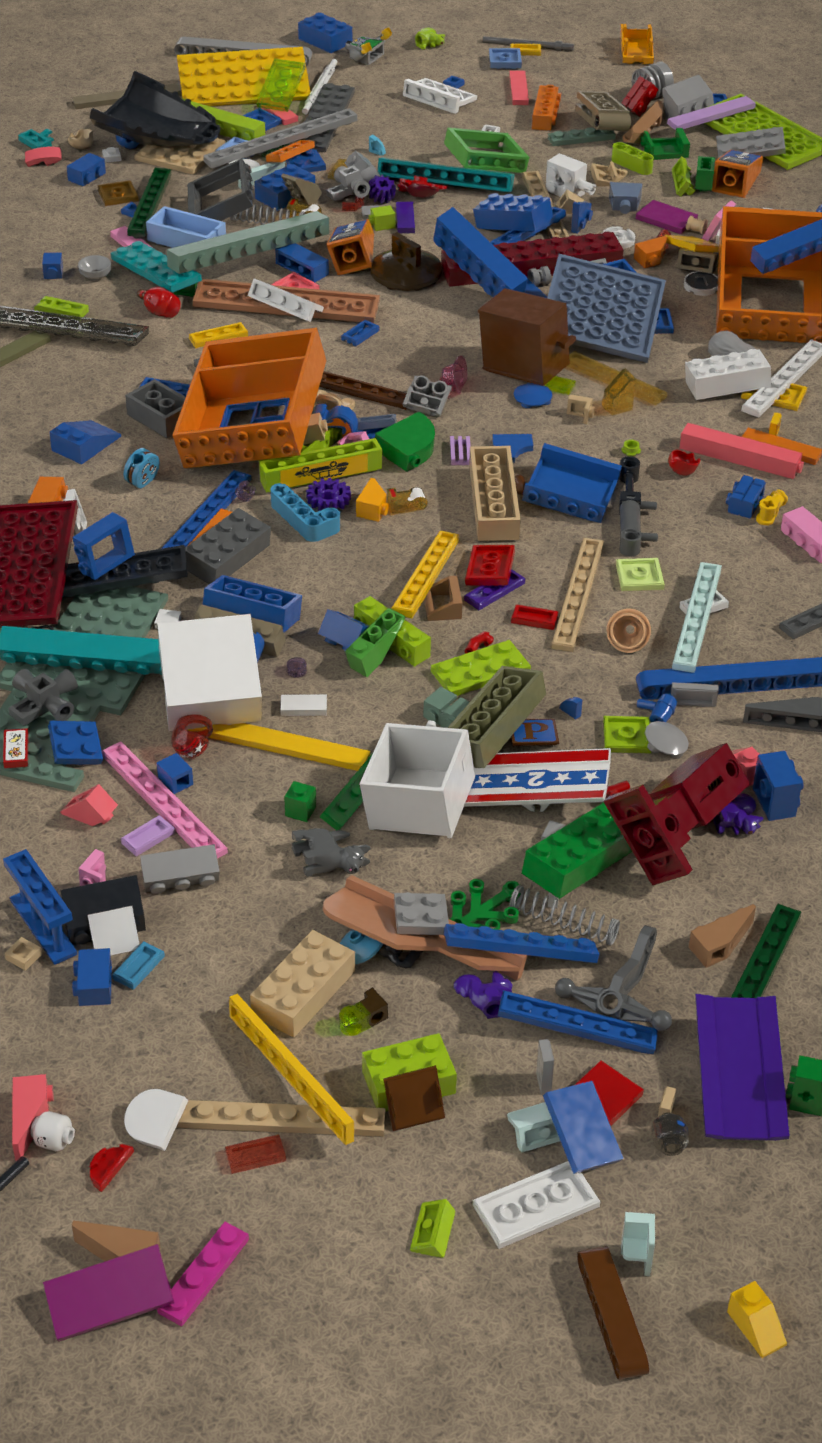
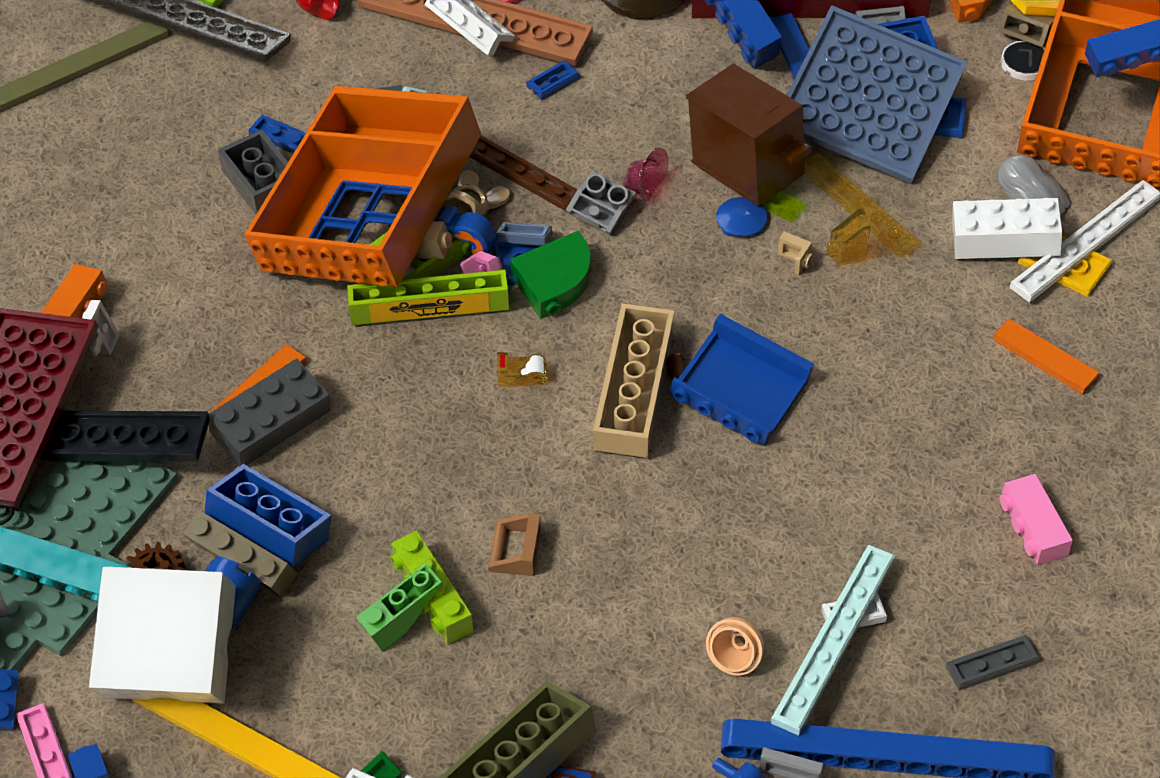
camera: 15 degrees right, 10 degrees up
blue slope [49,420,121,465] -> none
blue window [72,512,135,580] -> none
dark azure head [123,448,160,489] -> none
white tile [154,609,182,629] -> none
blue tile [161,470,252,549] -> none
clear red helmet [171,715,213,759] -> none
yellow tile [189,322,248,348] -> none
bush [235,481,256,502] -> none
dark azure beam [270,483,340,542] -> none
white tile [281,694,327,716] -> none
clear purple bush [286,657,307,678] -> none
dark purple gear [306,478,351,511] -> none
blue brick [318,609,369,650] -> none
light orange slope [356,478,389,522] -> none
yellow tile [391,531,459,619] -> none
sand green piece [423,686,470,728] -> none
lime plate [431,640,531,696] -> none
lavender tile [450,436,470,465] -> none
dark purple tile [464,569,526,611] -> none
red tile [465,545,515,586] -> none
red arm [465,631,494,654] -> none
blue tile [492,434,533,463] -> none
red tile [511,604,558,630] -> none
light grey wheel [528,266,551,286] -> none
tan tile [551,538,604,652] -> none
blue tile [559,697,583,720] -> none
yellowish green tile [616,558,665,591] -> none
dark grey piece [619,456,658,557] -> none
lime plate [621,440,641,457] -> none
red hair [668,449,701,476] -> none
coral brick [679,423,804,479] -> none
blue brick [726,475,766,518] -> none
yellow connector [756,489,788,525] -> none
yellow tile [769,412,782,436] -> none

